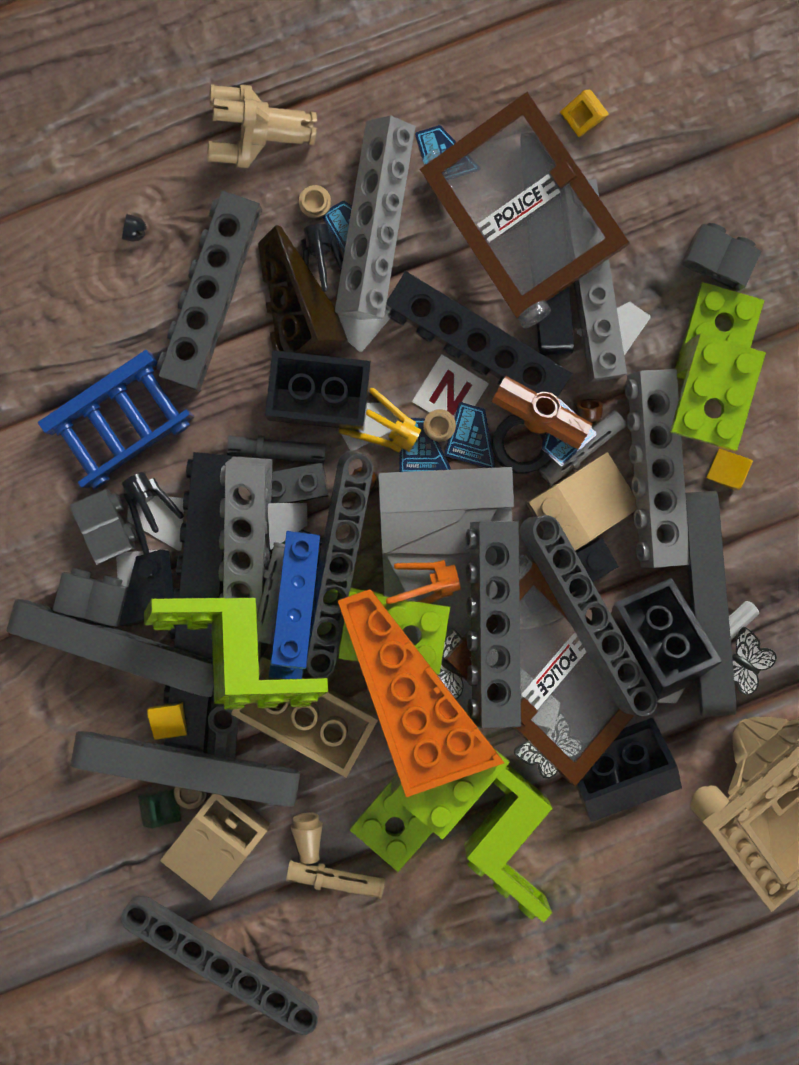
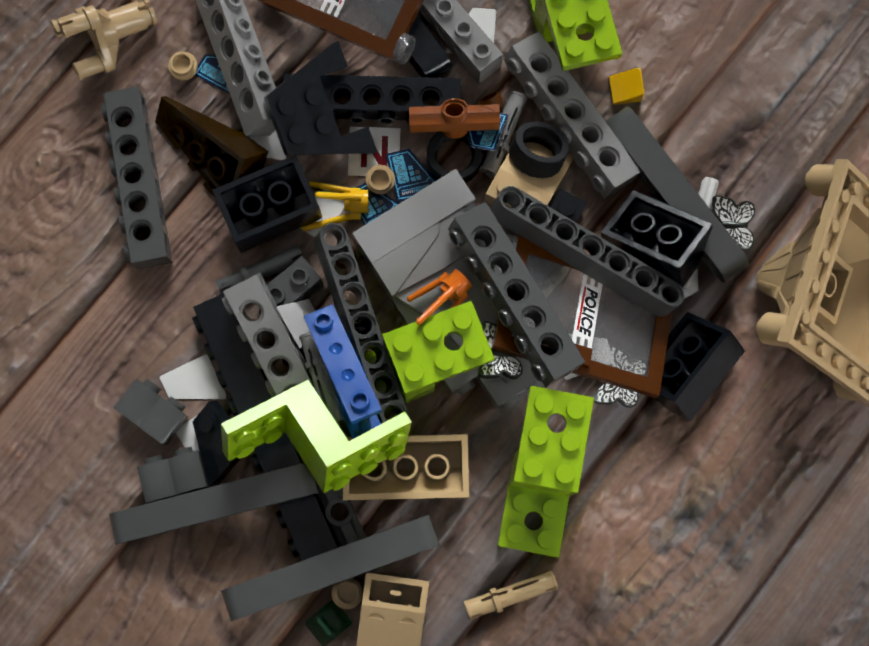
camera: 35 degrees left, 10 degrees down
blue fence [38,350,194,490] -> none
black hinge [122,214,147,242] -> none
black plant [122,472,184,554] -> none
yellow slope [147,702,187,740] -> none
tan cone [290,813,323,864] -> none
black plant [301,224,343,292] -> none
orange wing [338,589,504,797] -> none
lime bracket [464,764,553,923] -> none
none -> black wing [264,41,377,155]
none -> black tyre [509,121,569,178]

